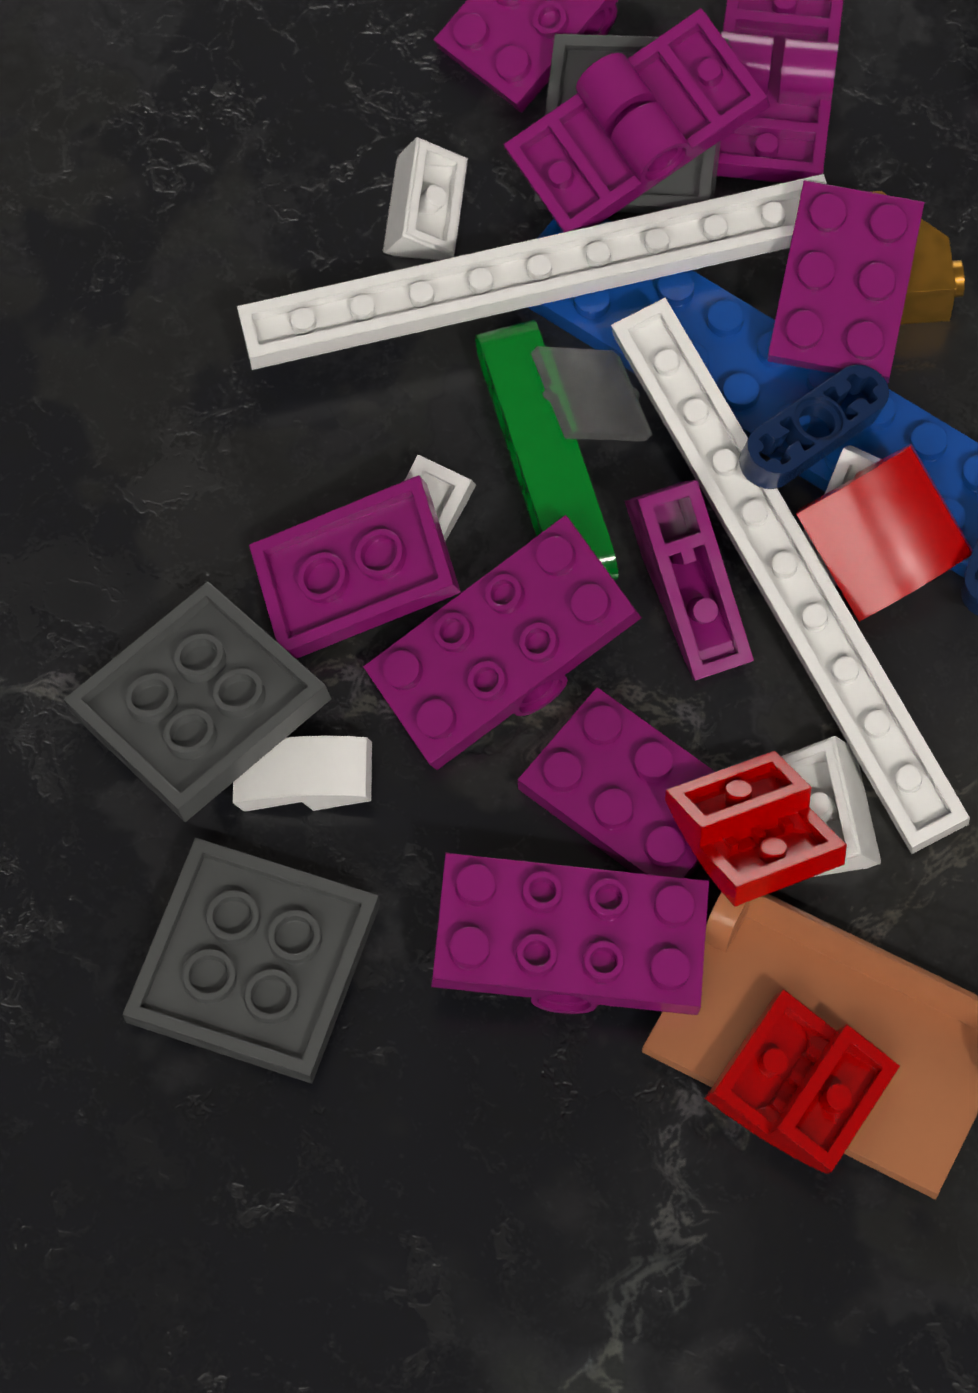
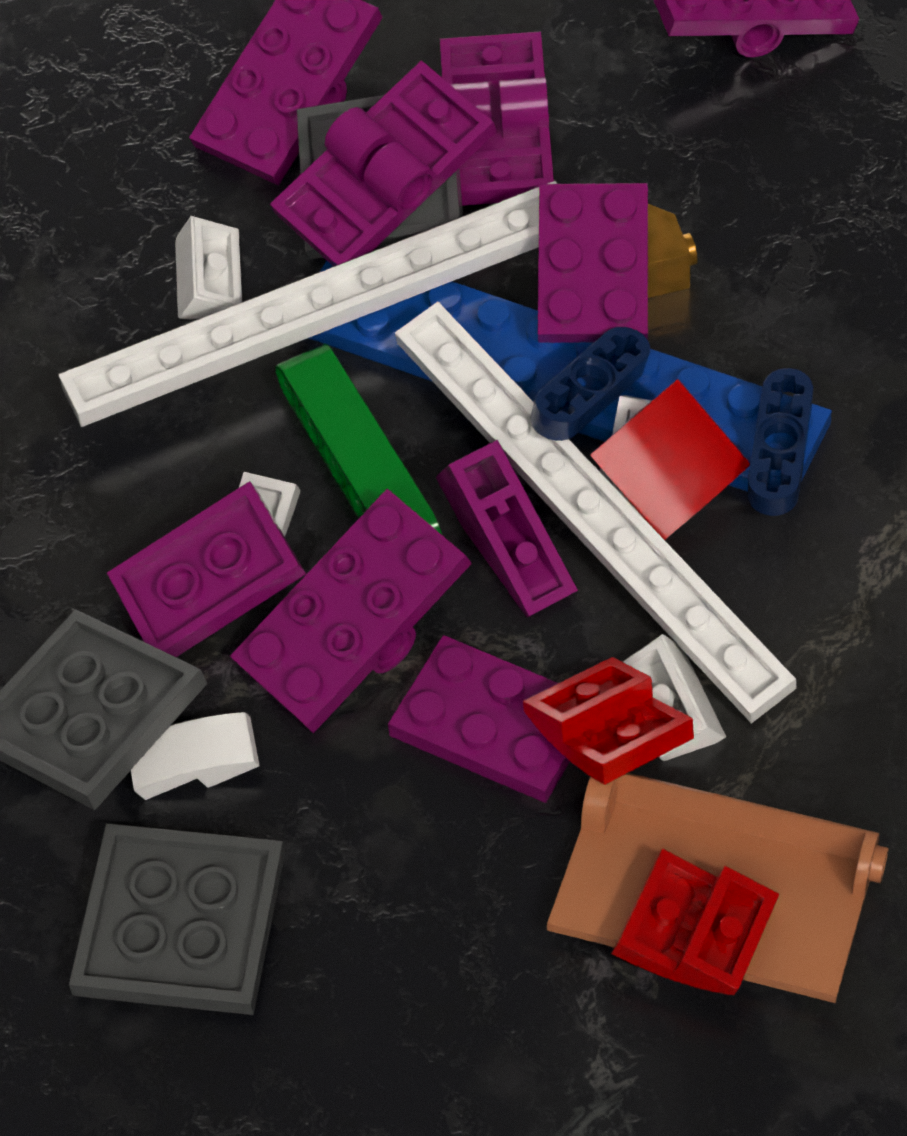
camera: 10 degrees left, 10 degrees down
magenta plate [431,853,709,1015] -> none
clear piece [531,346,652,441] -> none

